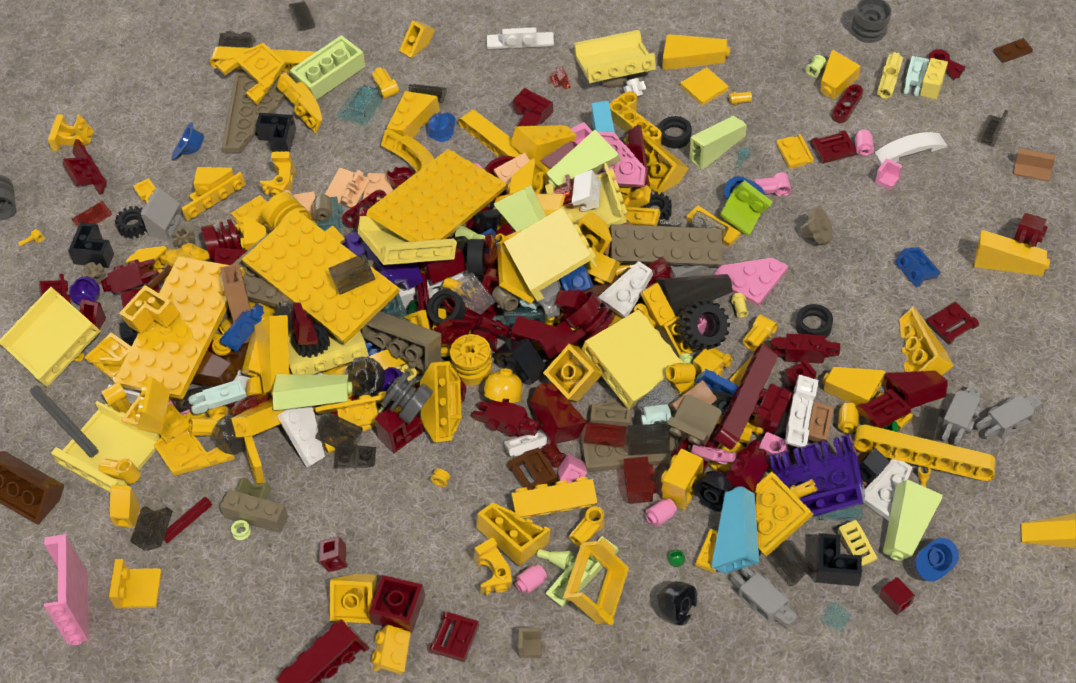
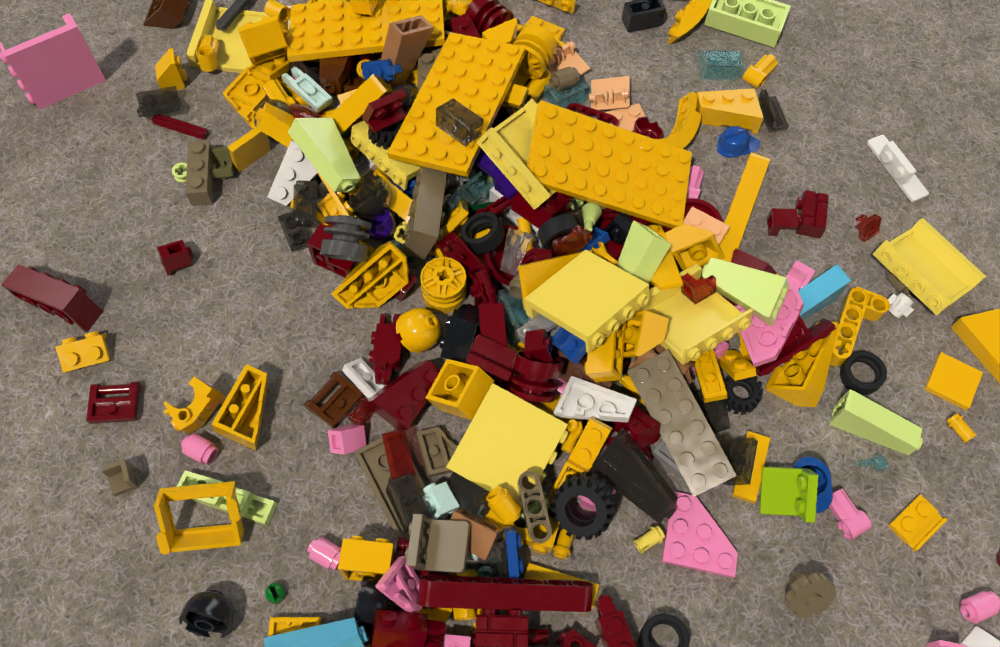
camera: 60 degrees right, 10 degrees up
yellow bracket [109,559,162,609] -> none
yellow tile [260,152,296,196] -> none
yellow slope [330,574,377,623] -> none
dark red brick [369,575,425,633] -> none
yellow slope [399,20,435,58] -> none
yellow bush [430,468,451,488] -> none
yellow wedge [511,125,577,162] -> none
yellow brick [512,477,597,519] -> none
yellowish green cone [537,549,576,570] -> none
yellow piece [569,506,605,547] -> none
white hinge [572,170,601,211] -> none
clear red brick [624,456,657,504] -> none
yellow piece [742,314,778,351] -> none
dark red plate [811,130,857,163] -> none
none -> dark tan beam [517,471,552,544]

